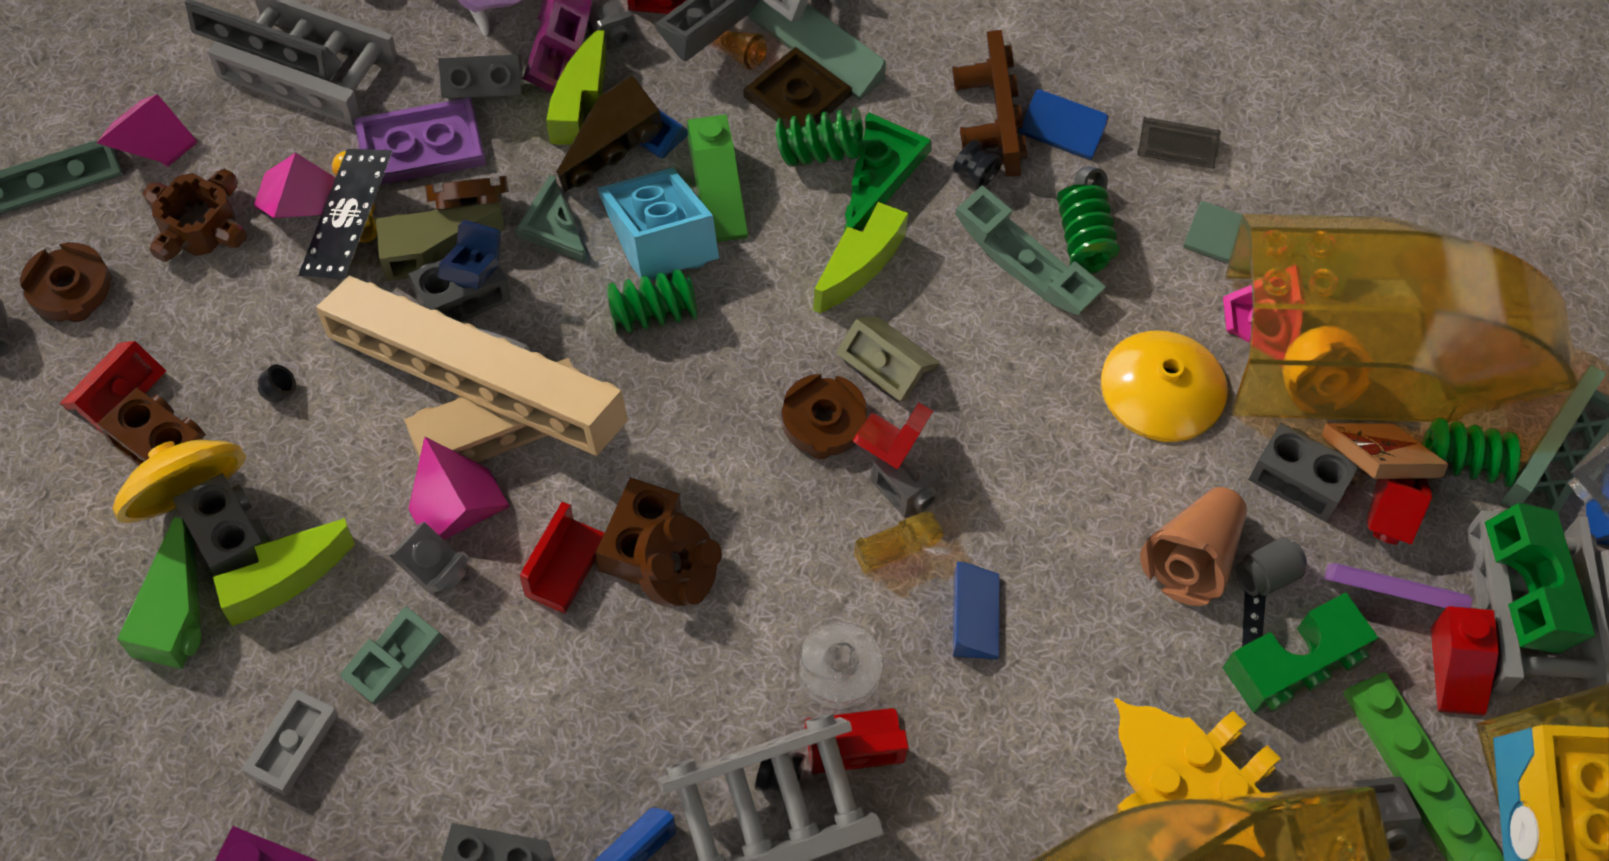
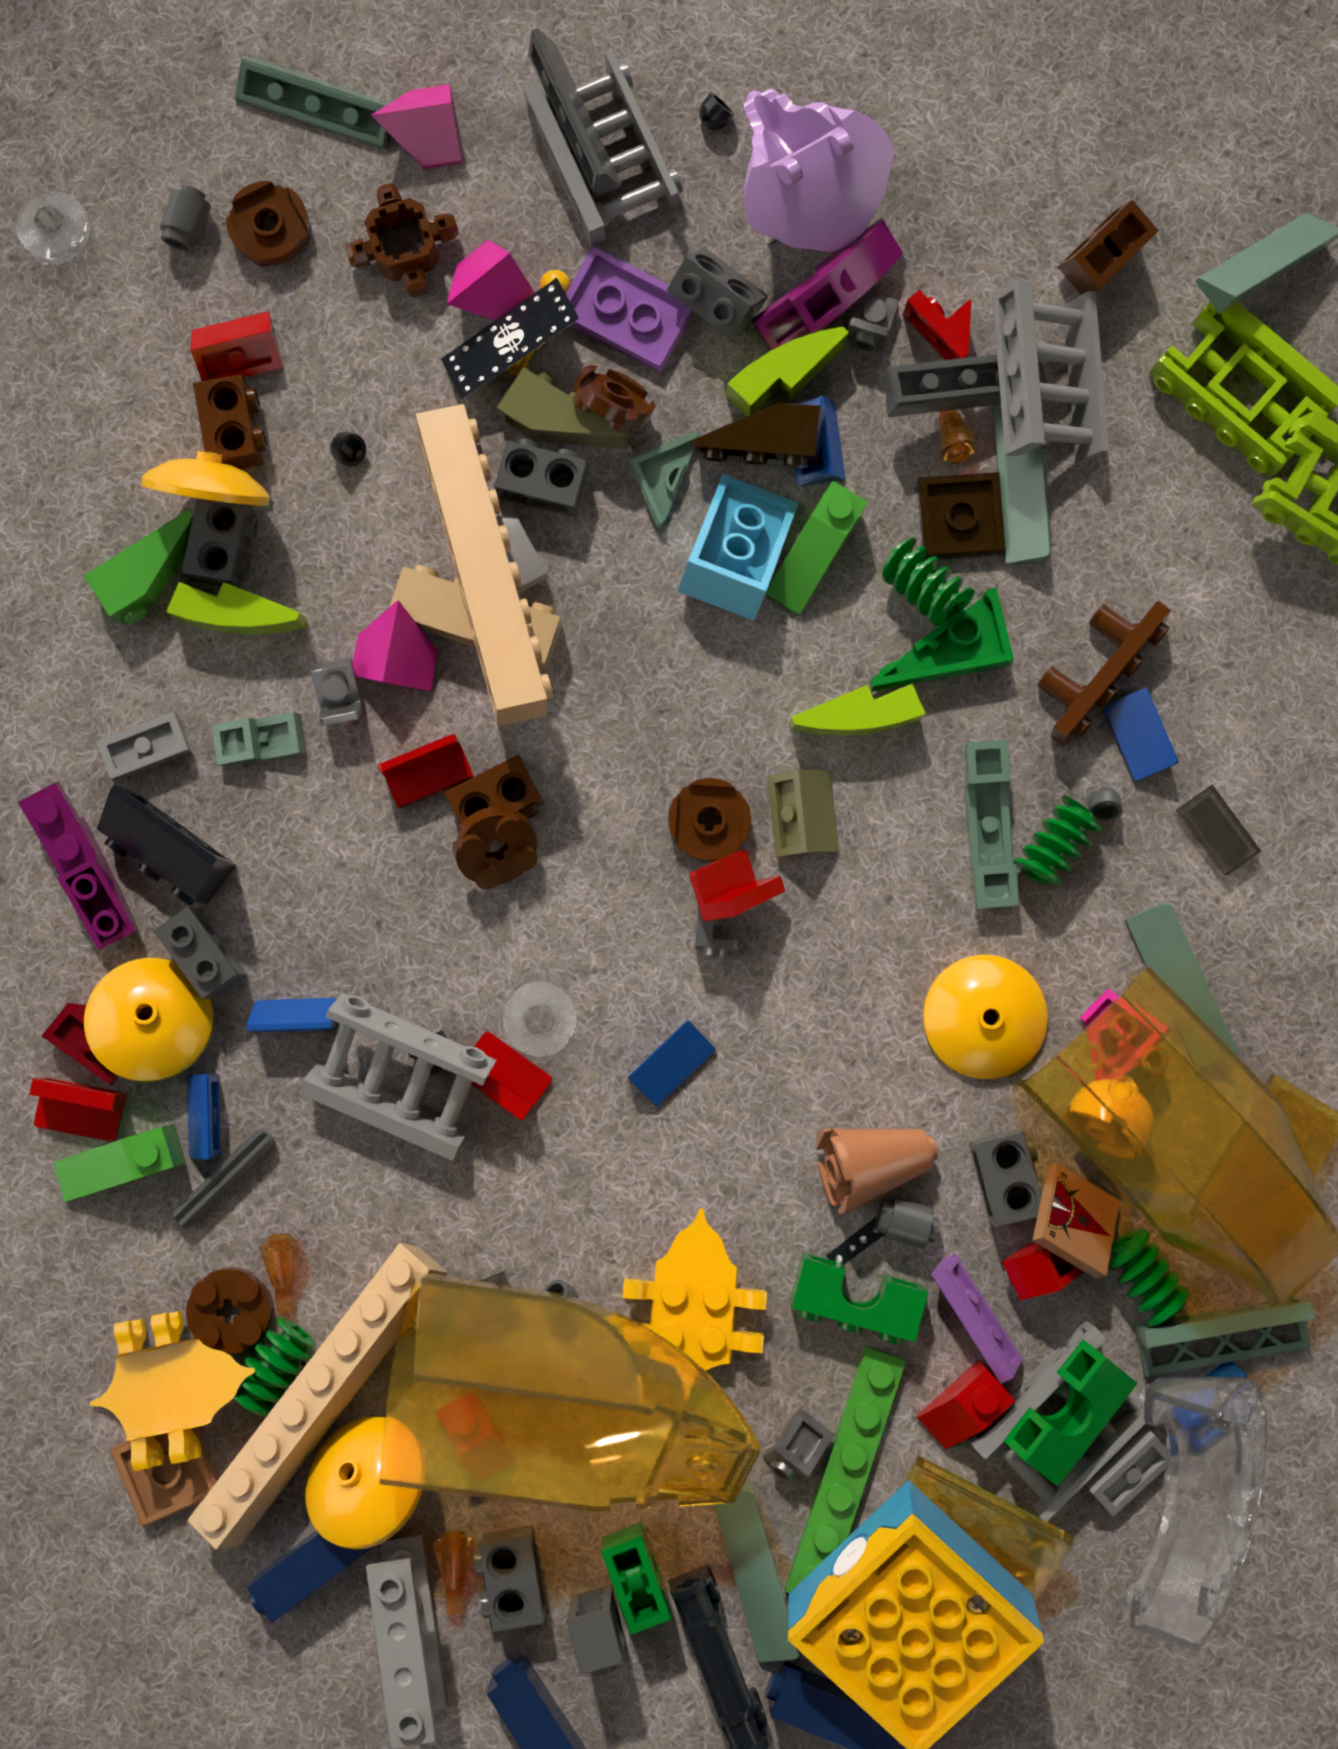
camera: 45 degrees right, 25 degrees up
dark blue bracket [438,220,501,289] -> none
green piece [607,269,698,334] -> none
clear yellow piece [854,512,944,574] -> none
black wheel [953,140,1003,190] -> none
none -> black slope [97,784,237,906]

